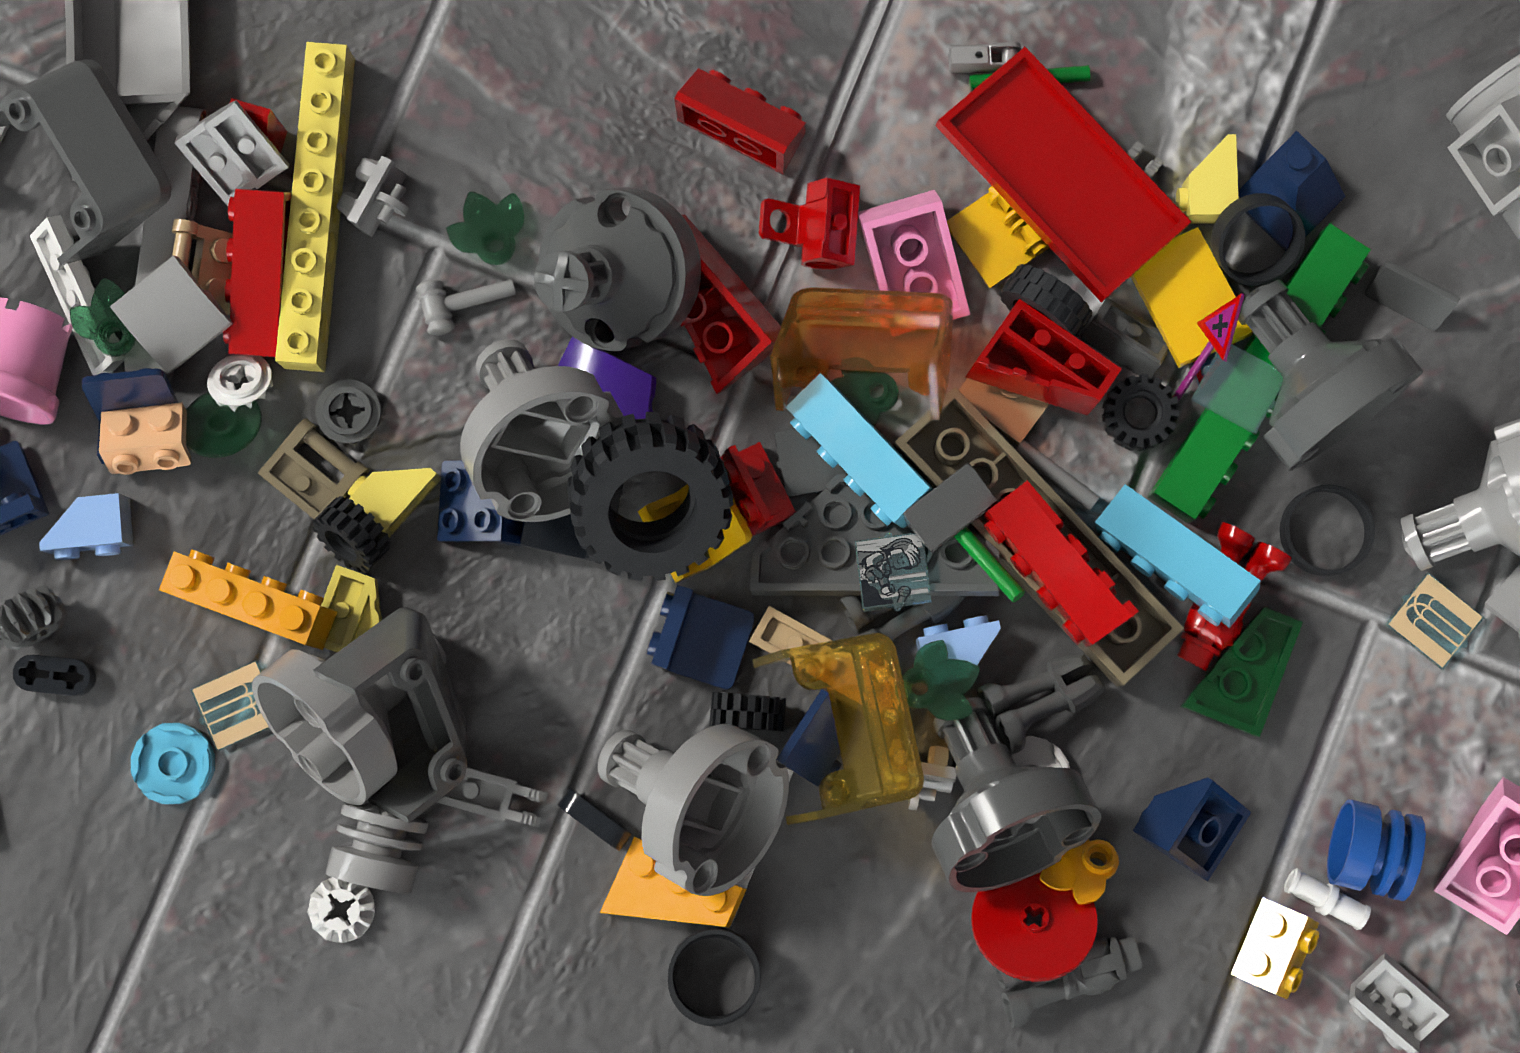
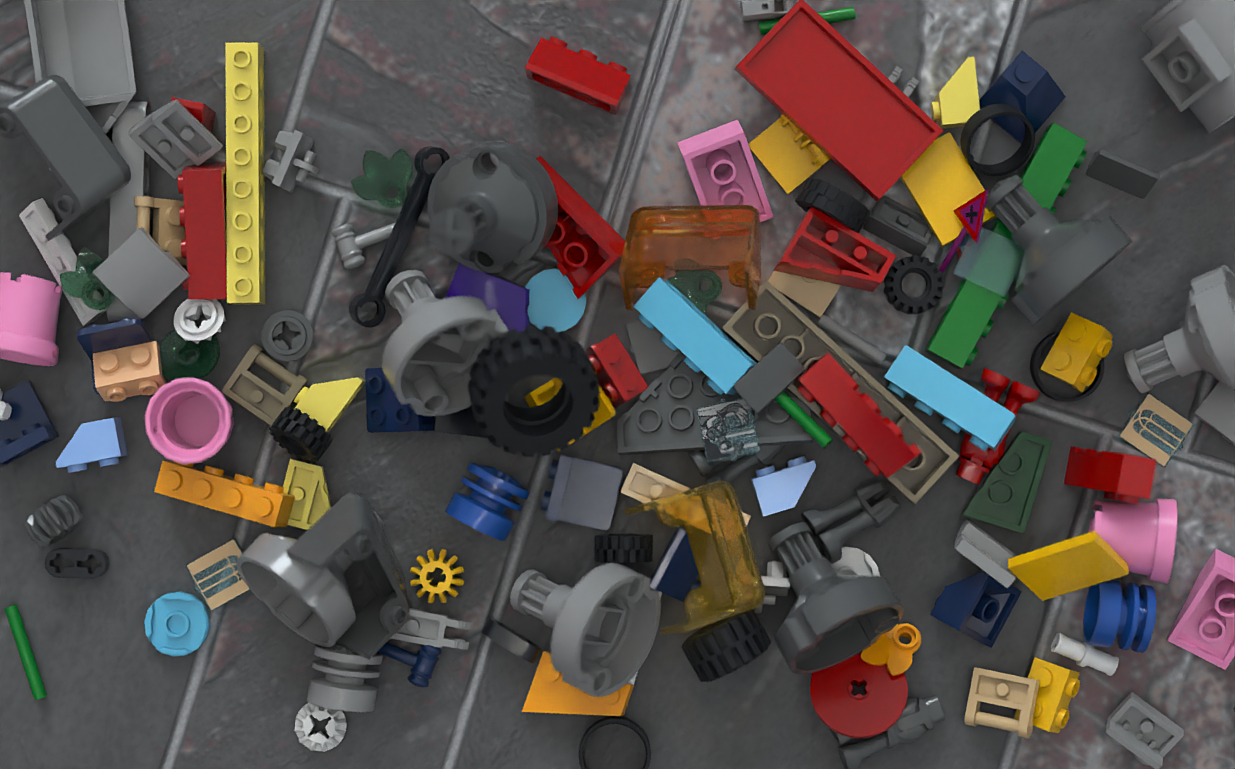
camera: 10 degrees left, 5 degrees up
red piece [759,177,860,270] -> none
clear green plate [899,640,980,721] -> none
none -> bright pink piece [145,377,234,464]
none -> black piece [349,146,450,328]
none -> dark blue piece [377,642,442,687]
none -> yellow gear [410,549,465,603]
none -> blue wheel [445,462,530,542]
none -> medium azure tile [525,269,586,333]
none -> black tyre [681,607,771,682]
none -> light grey slope [955,518,1017,588]
none -> tan plate [965,667,1040,738]
none -> yellow tile [1008,531,1129,601]
none -> yellow bracket [1040,312,1113,392]
none -> red wedge [1064,446,1157,504]
none -> bright pink piece [1089,499,1177,584]

